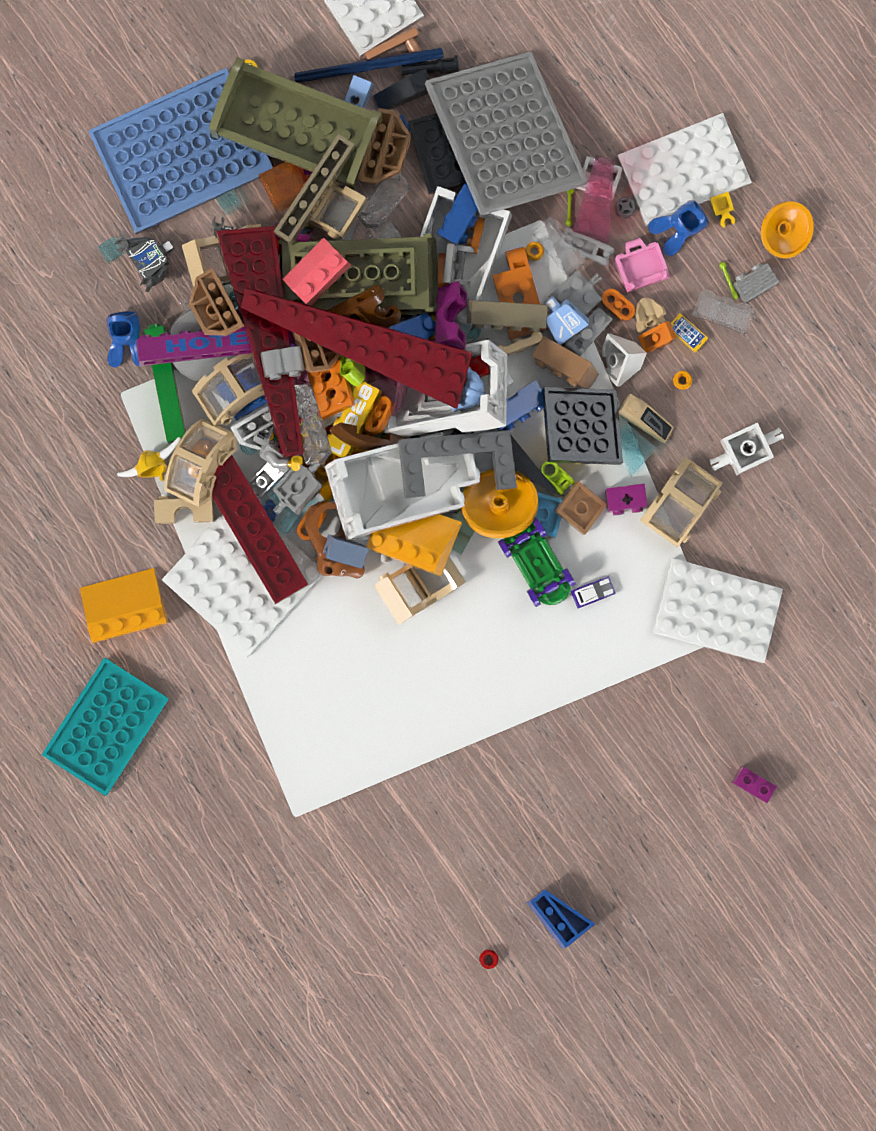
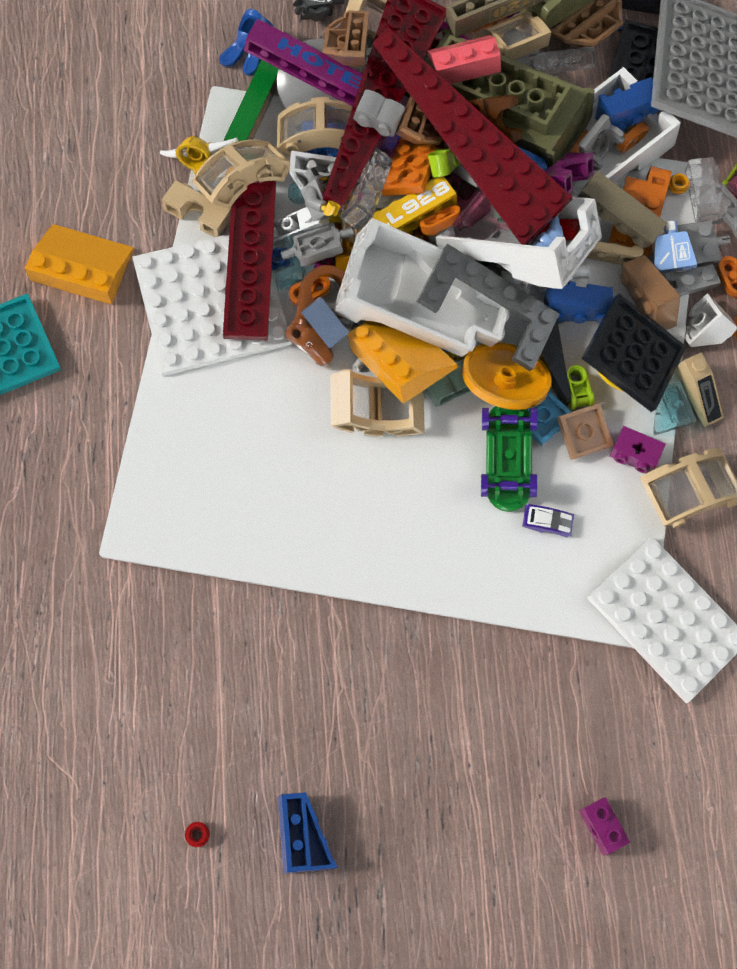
camera: 30 degrees right, 15 degrees down
reddish brown slope [330,422,406,451] -> none

